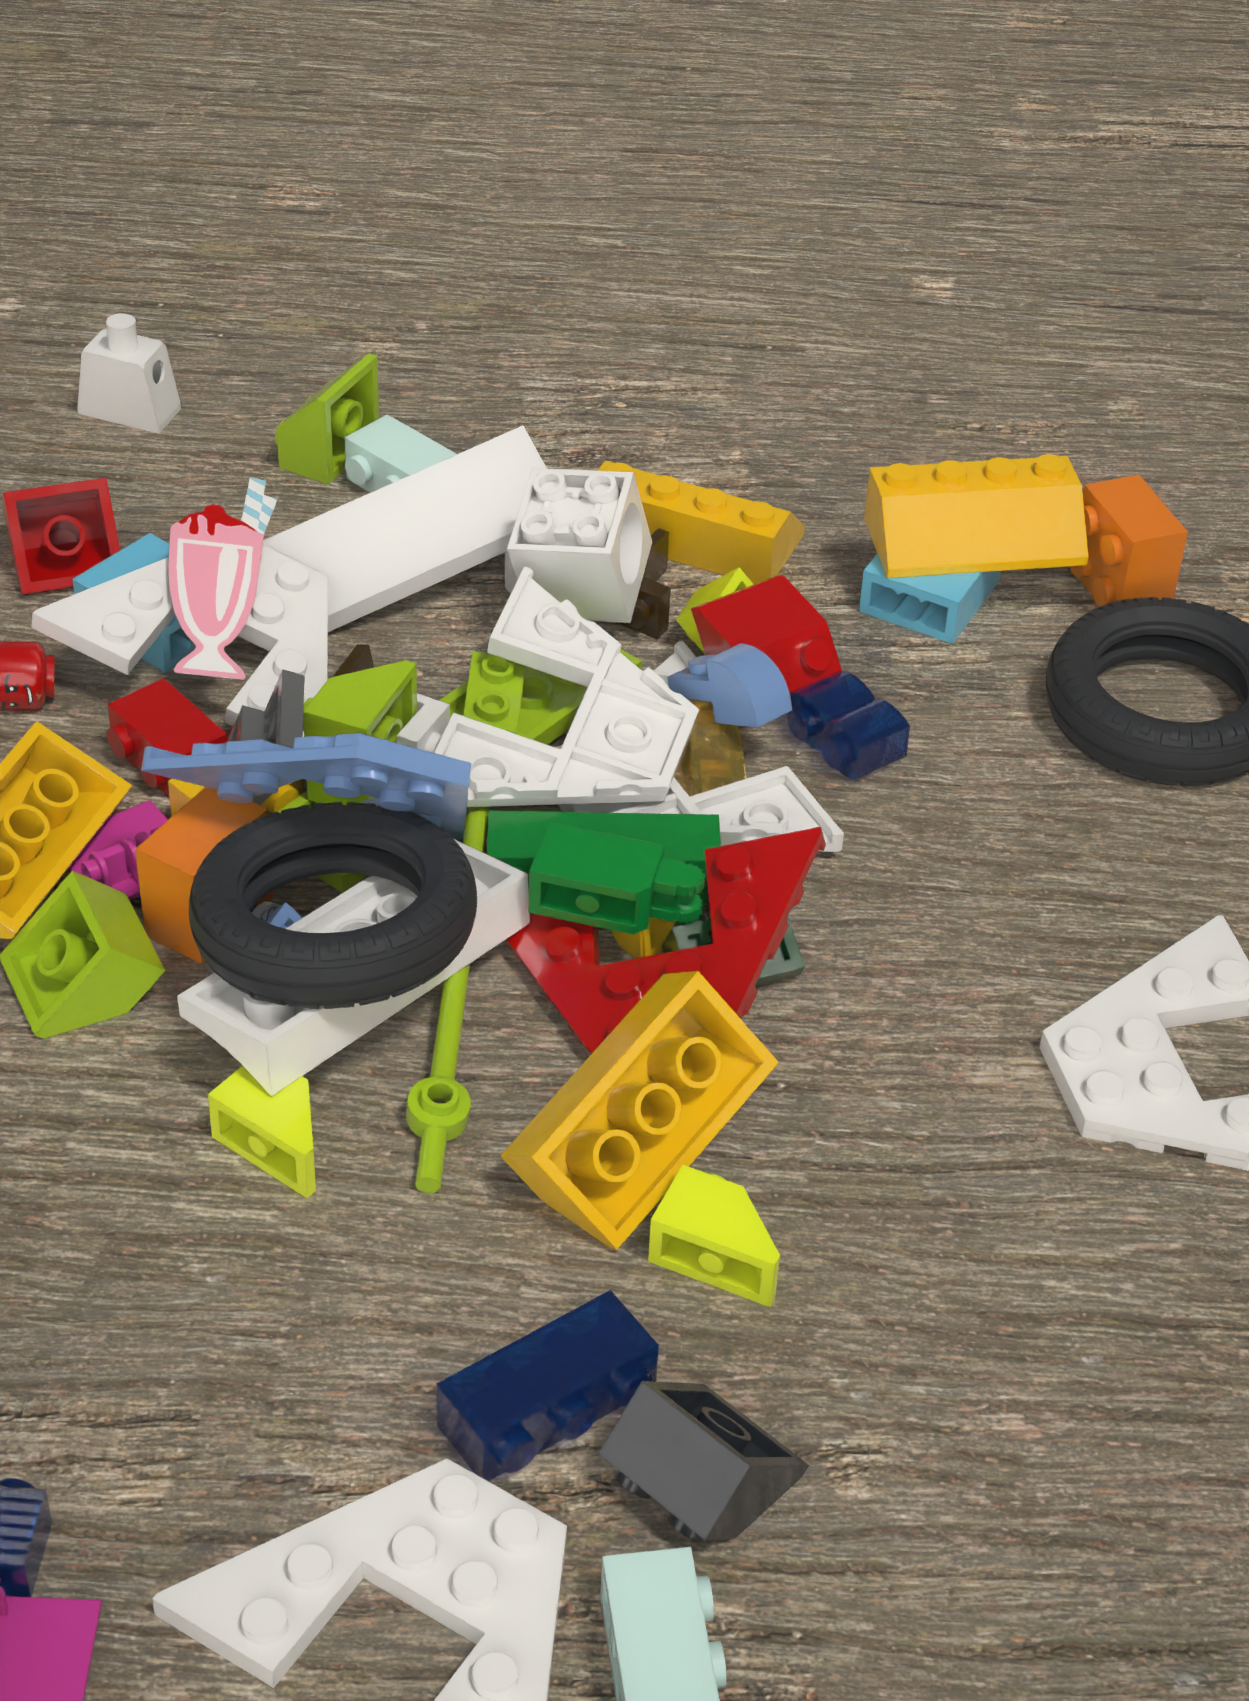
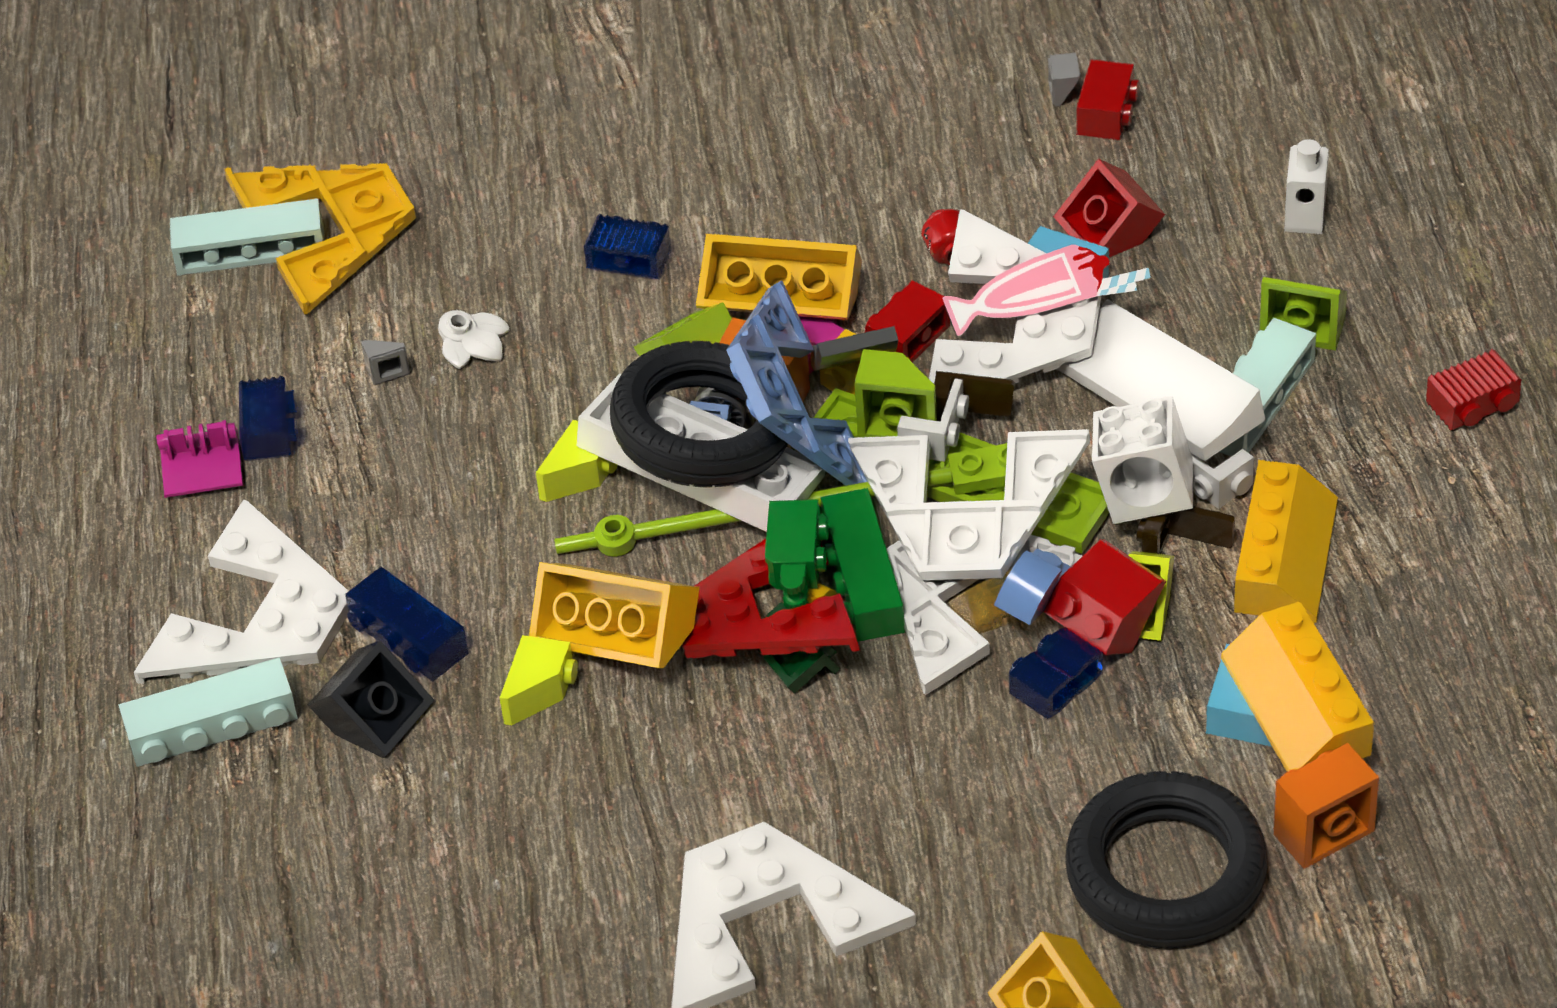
camera: 85 degrees right, 5 degrees up
none -> red brick [1426,349,1522,430]

